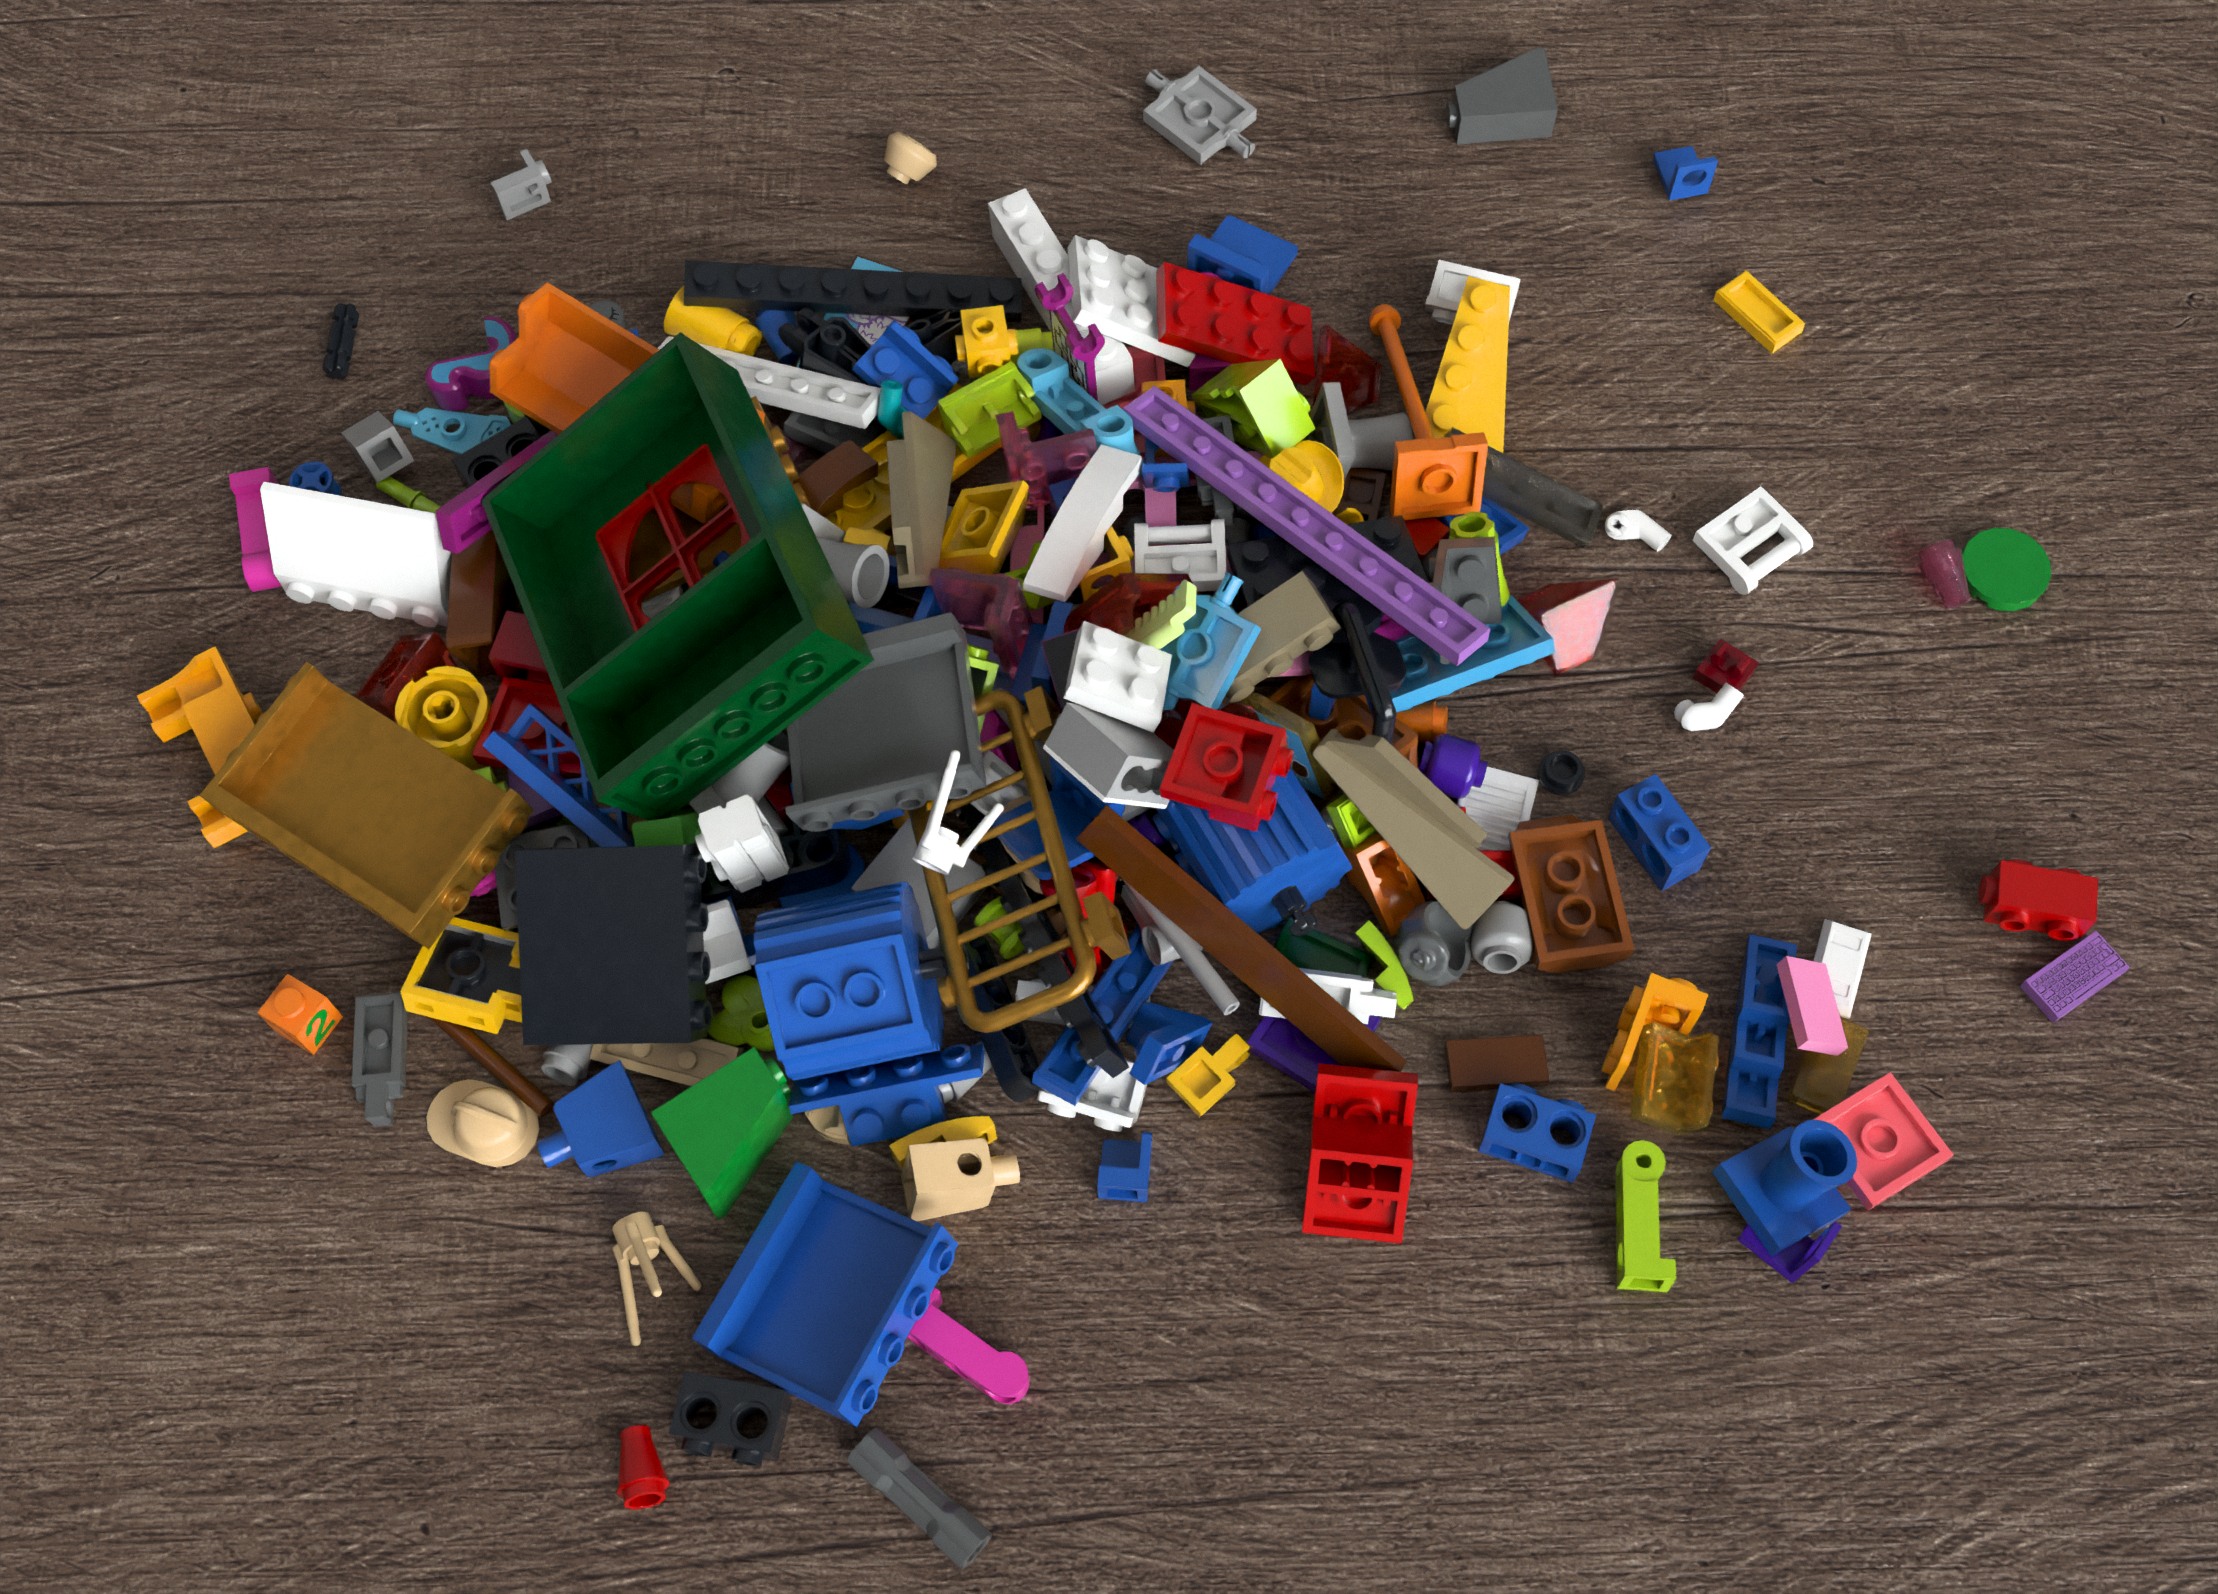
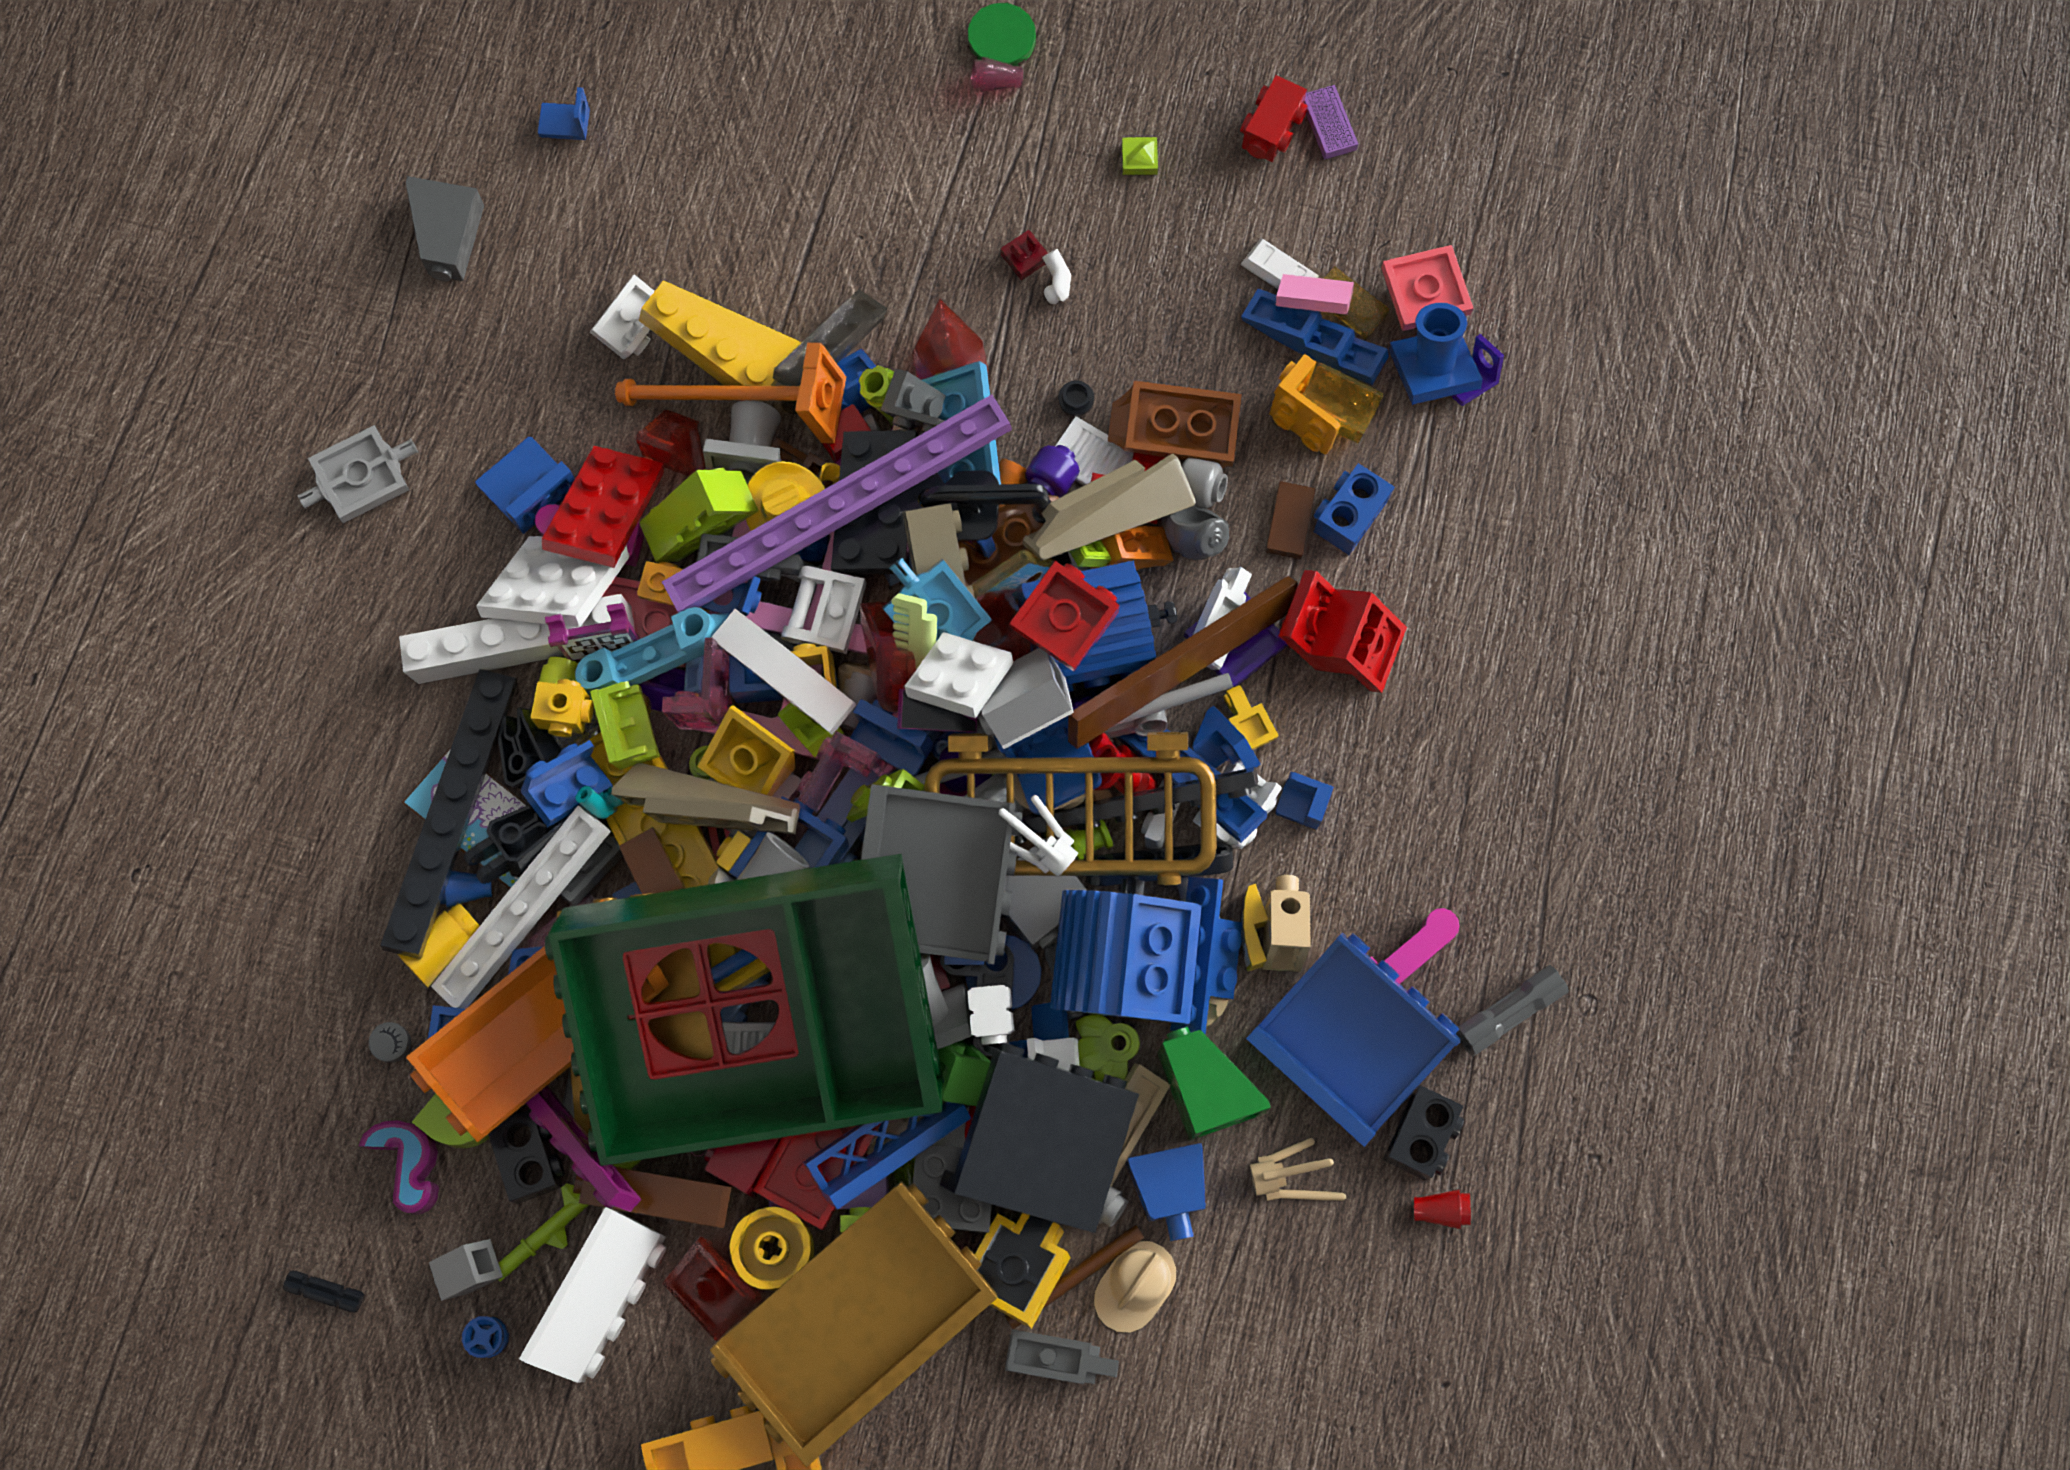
camera: 80 degrees left, 10 degrees up
dark pink leg [229,467,282,592] -> none
orange brick [257,974,343,1055] -> none
medium azure piece [393,408,511,455] -> none
light grey bracket [490,149,552,220] -> none
tan cone [884,131,937,184] -> none
dark green tile [1273,918,1374,978] -> none
lime slope [1355,920,1414,1010] -> none
white arm [1605,510,1671,552] -> none
blue brick [1608,774,1711,892] -> none
lime leg [1615,1140,1676,1292] -> none
white plate [1693,486,1813,595] -> none
yellow tile [1713,270,1805,354] -> none
none -> lime tile [1122,137,1158,175]

